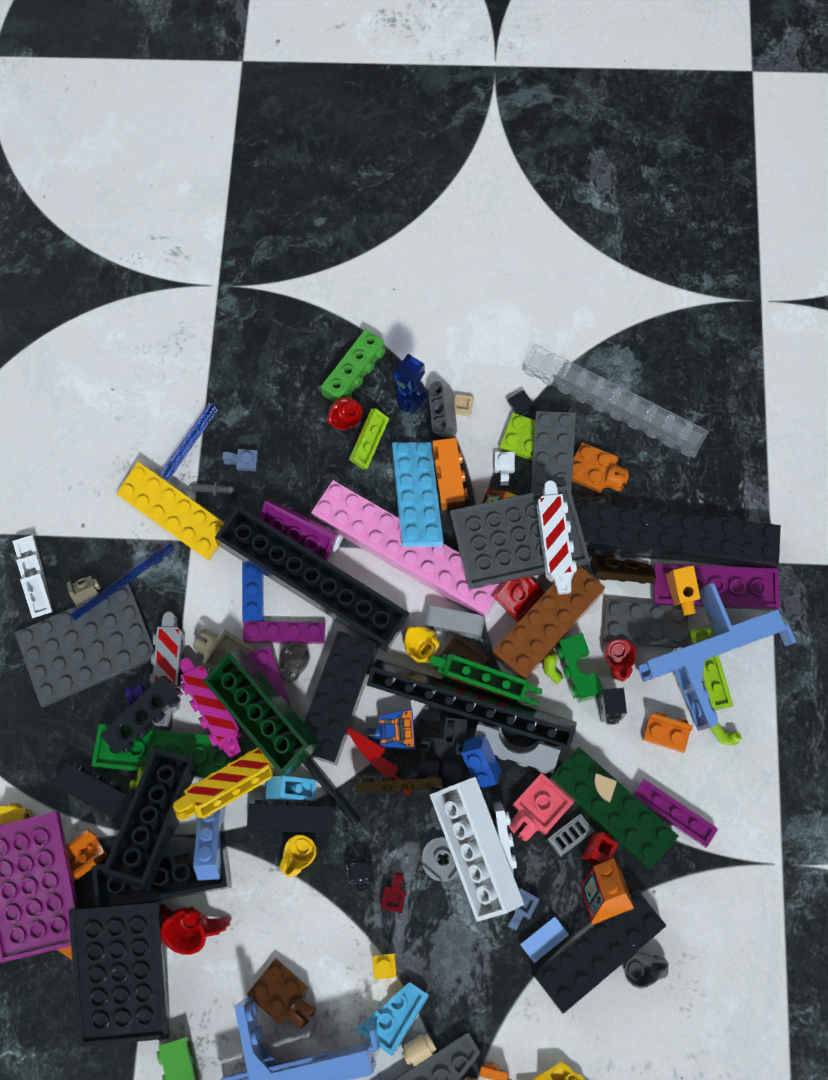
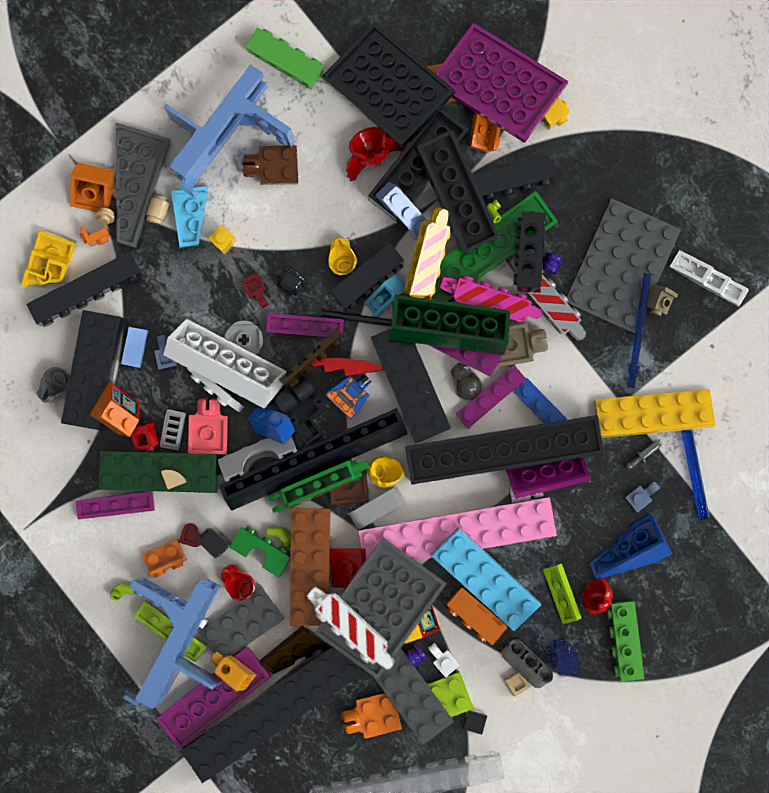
camera: 140 degrees right, 15 degrees up
none -> black brick [26,252,142,327]
none -> dark red tile [179,523,201,547]
none -> magenta plate [266,313,344,339]
none -> dark purple wheel [404,642,428,667]
none -> blue wedge [590,514,673,579]

